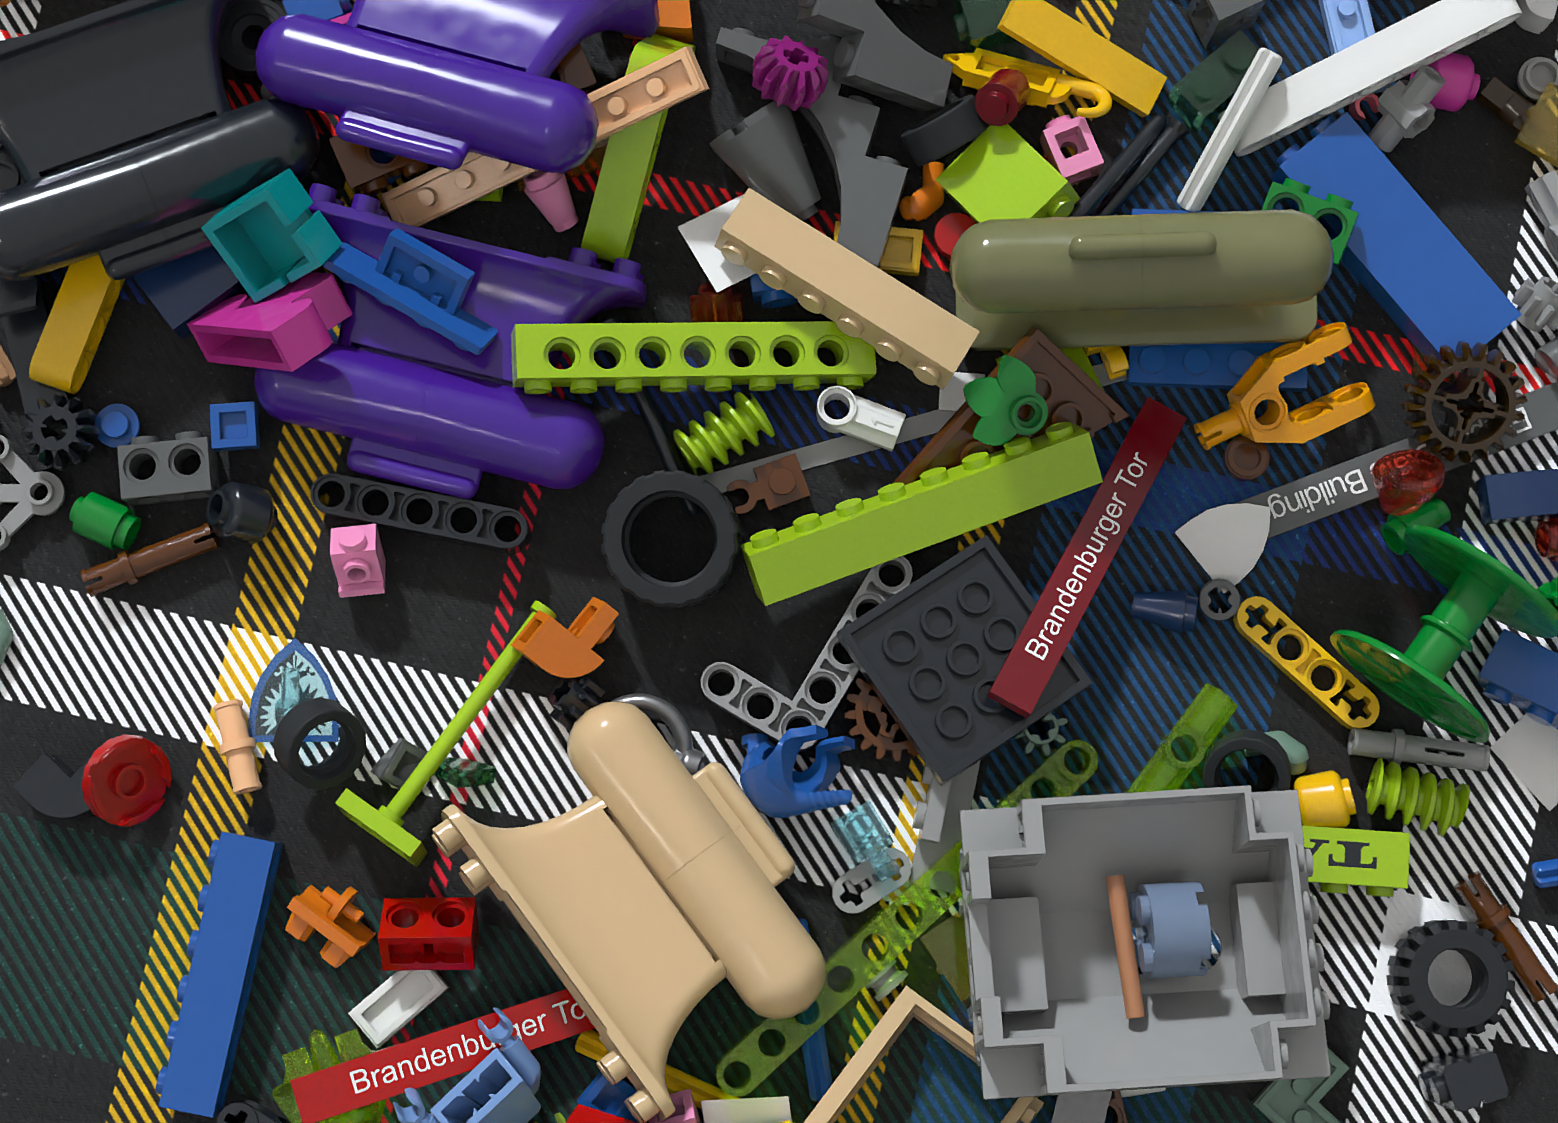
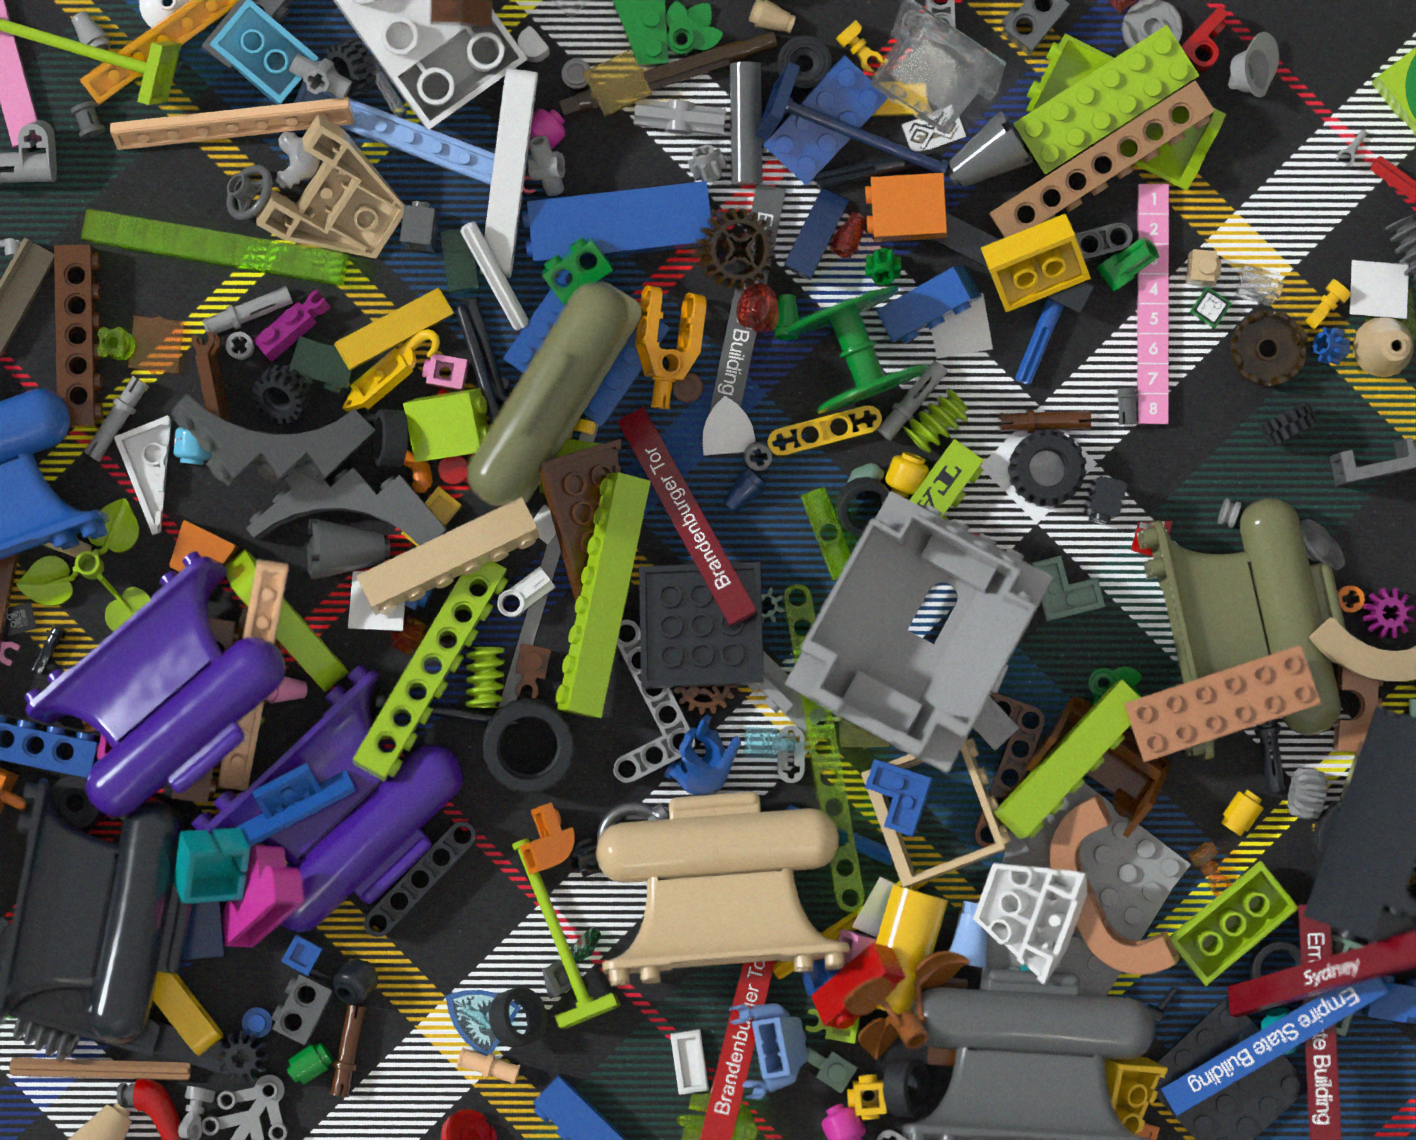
camera: 60 degrees left, 5 degrees up
orange hips [285,885,376,968] -> none
bright pink brick [330,524,386,598] -> none
red brick [378,897,480,971] -> none
magenta gear [752,35,829,111] -> none
bush [863,957,908,1002] -> none
green plate [963,355,1048,446] -> none
dark red brick [975,69,1030,126] -> none
nougat bar [1105,874,1145,1019] -> none
sand blue brick [1127,881,1212,979] -> none
none -> blue plate [865,759,933,837]

